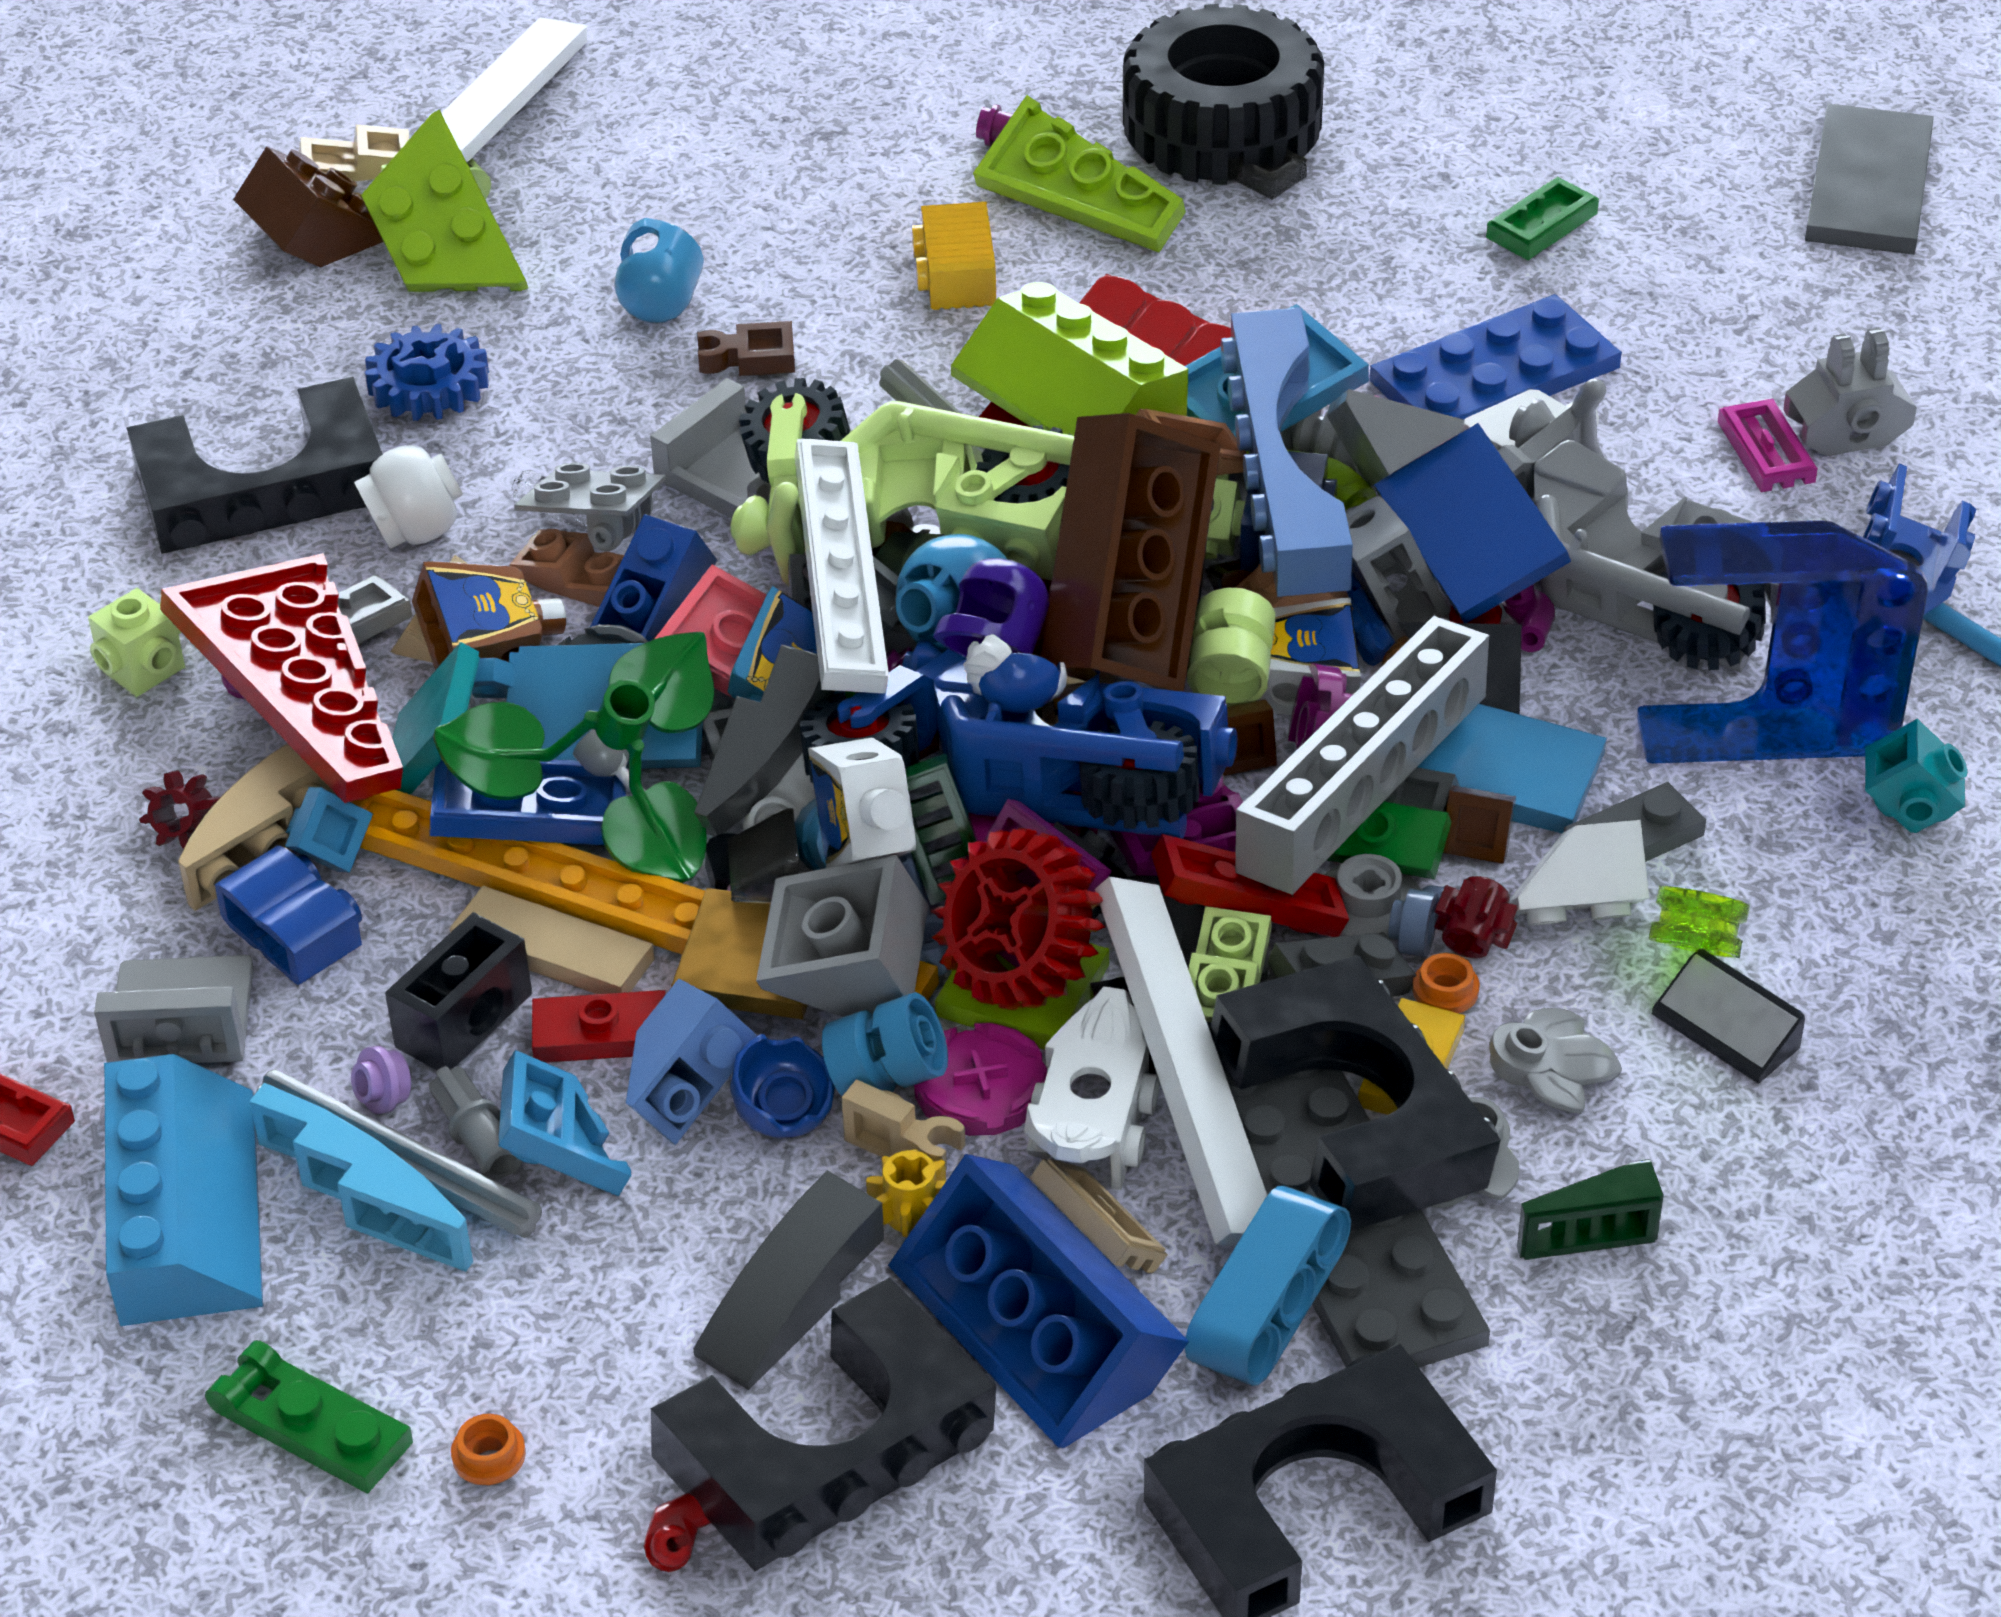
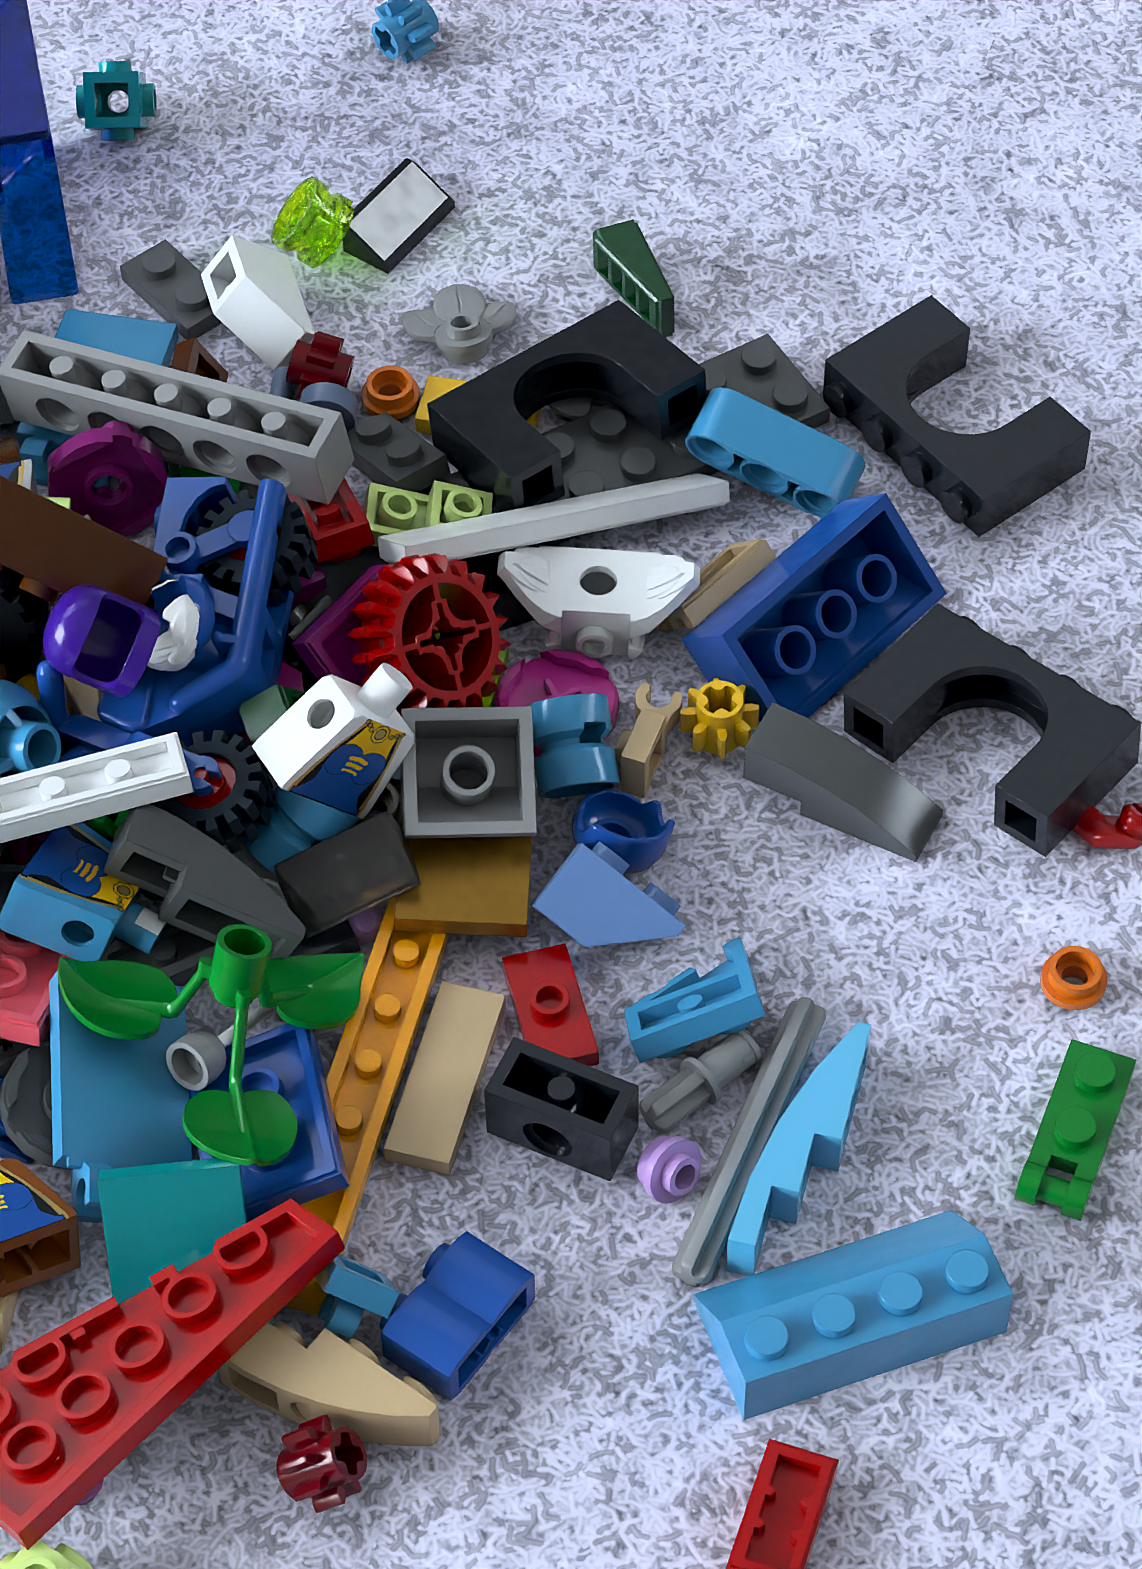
camera: 100 degrees left, 10 degrees up
light grey bracket [94,955,254,1063] -> none

